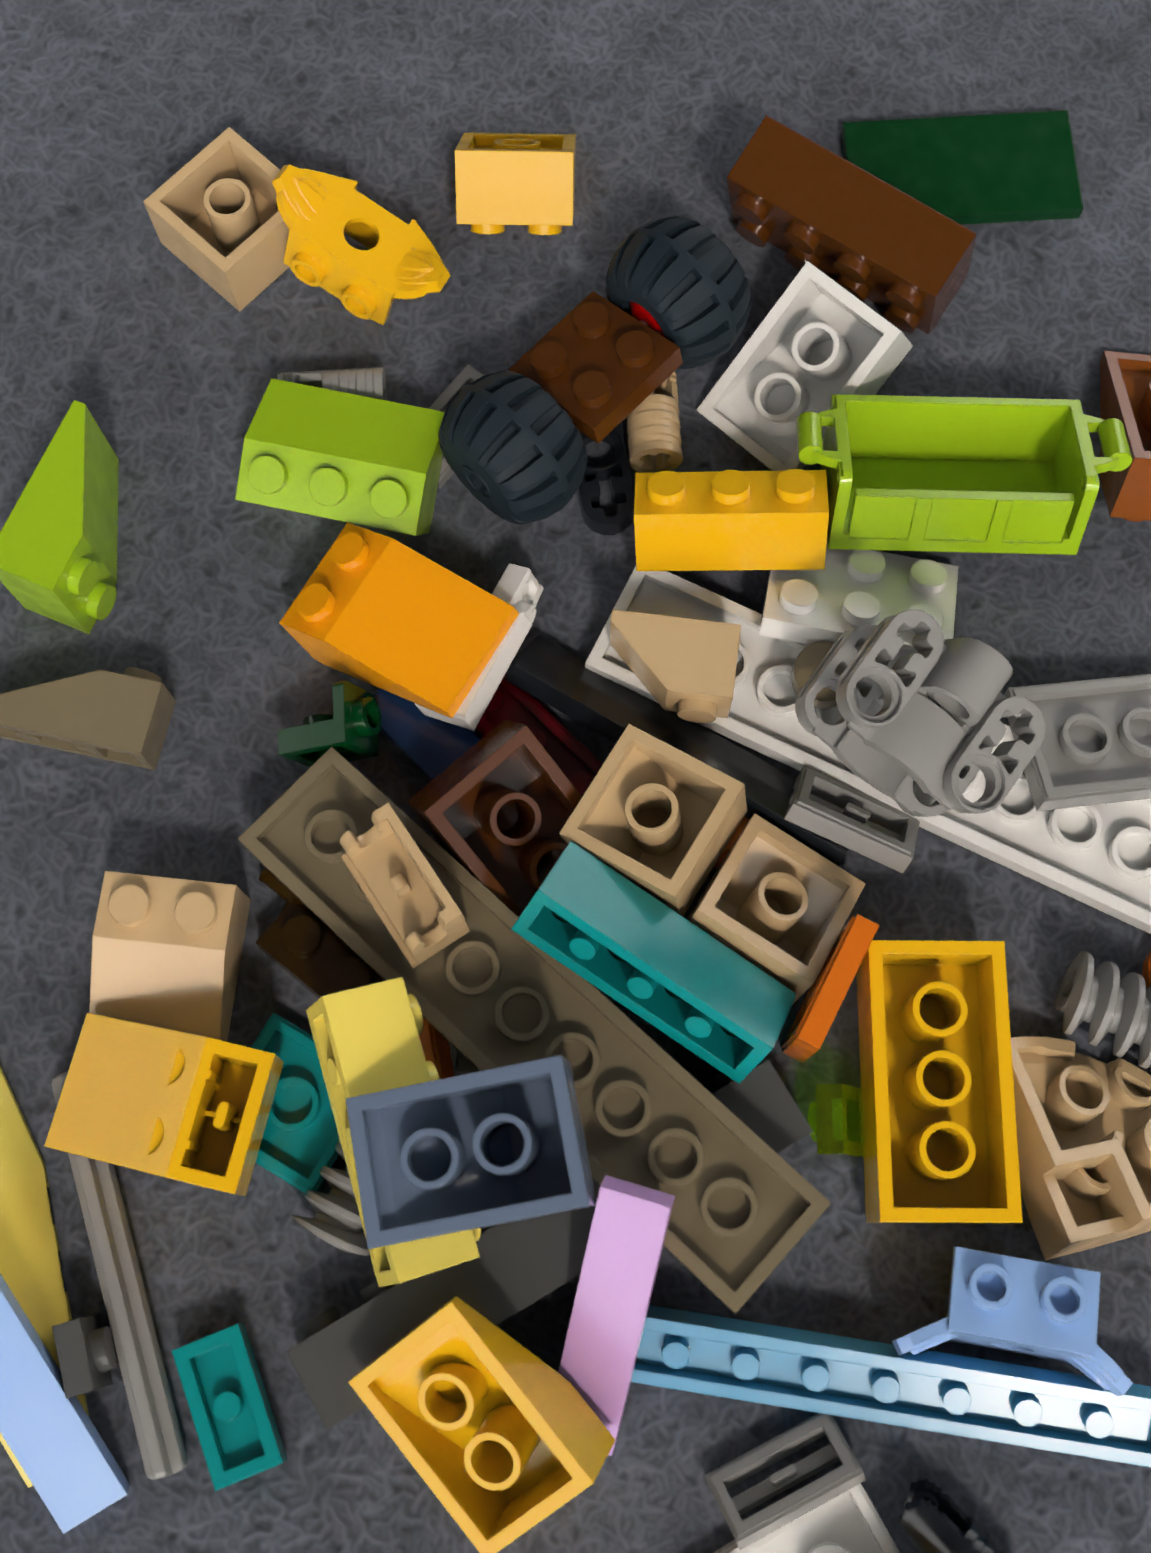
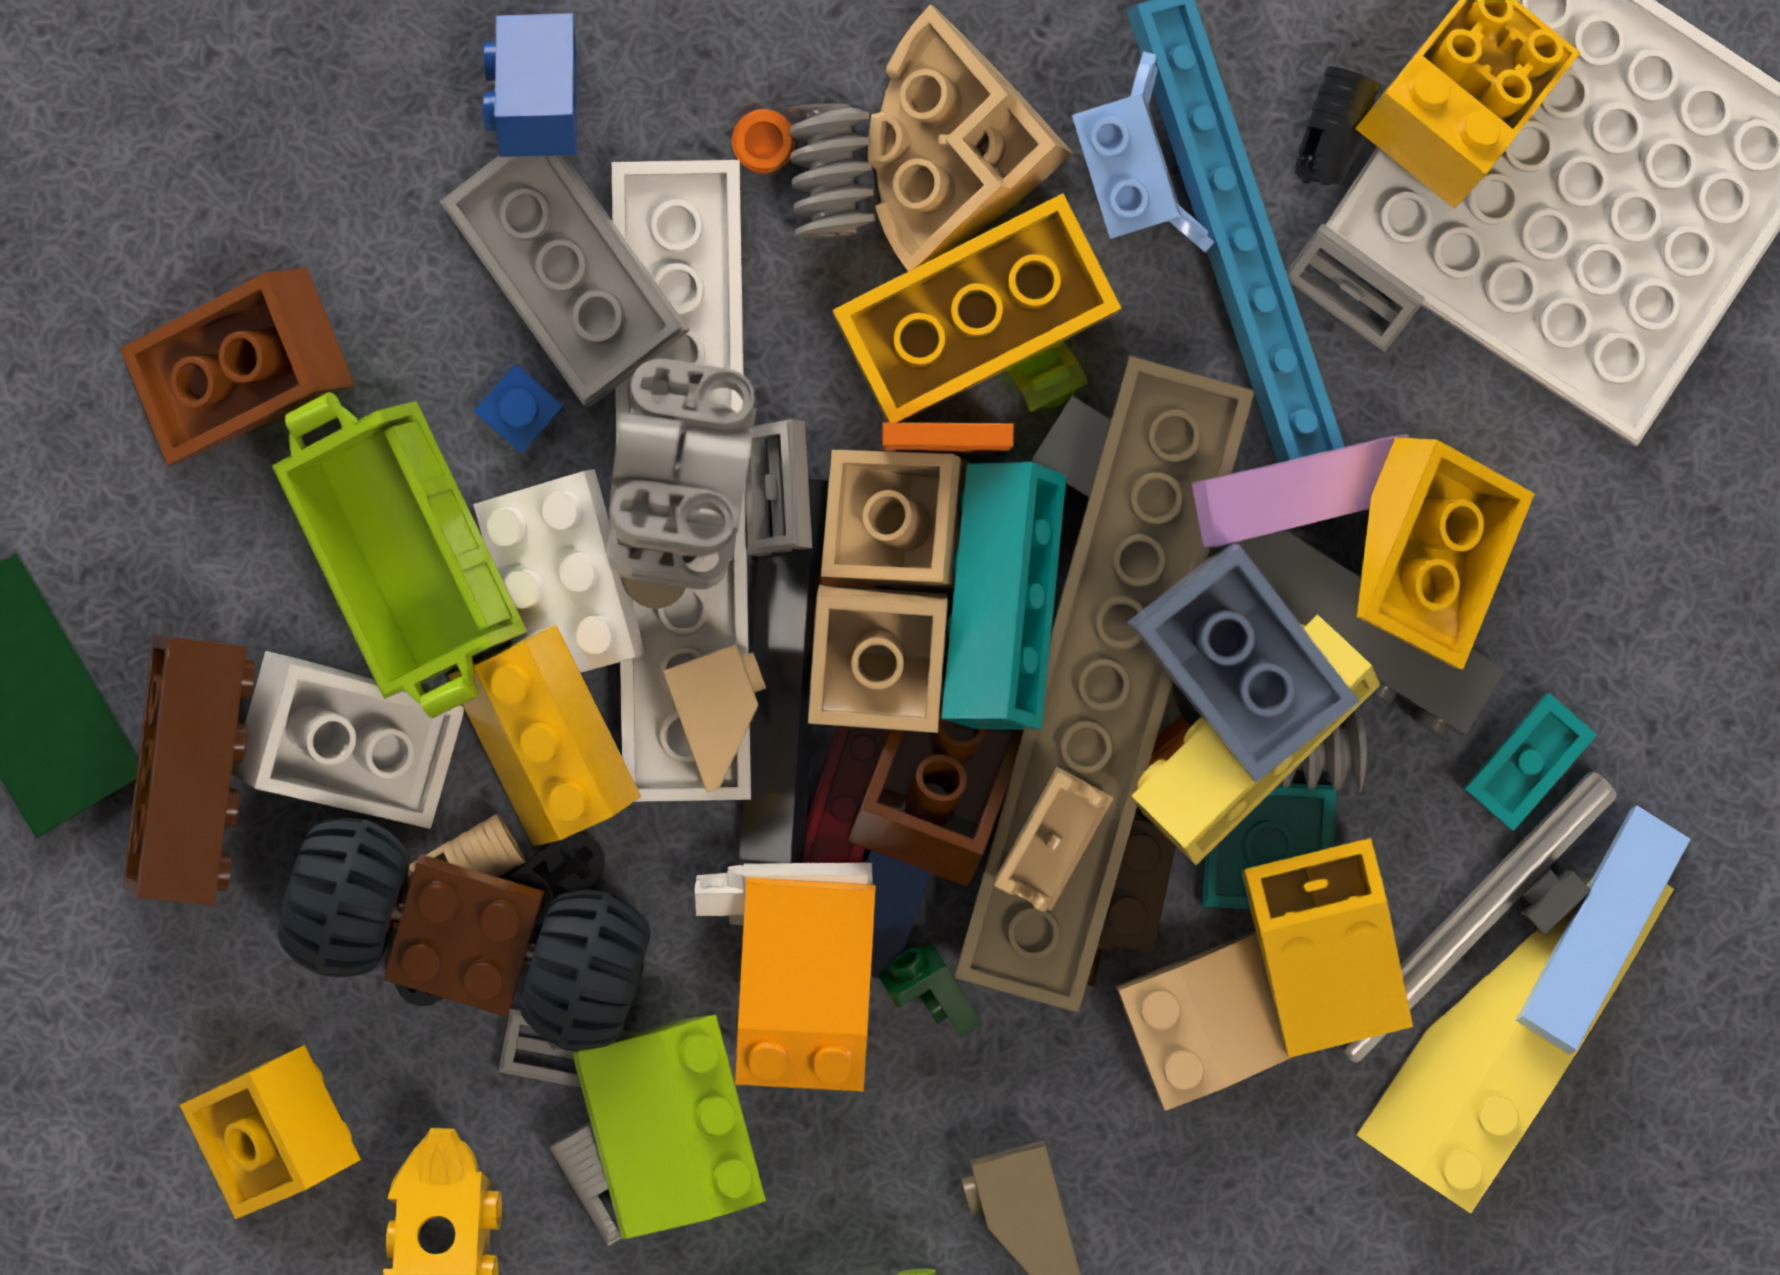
camera: 120 degrees left, 15 degrees up
none -> blue plate [474,364,564,454]

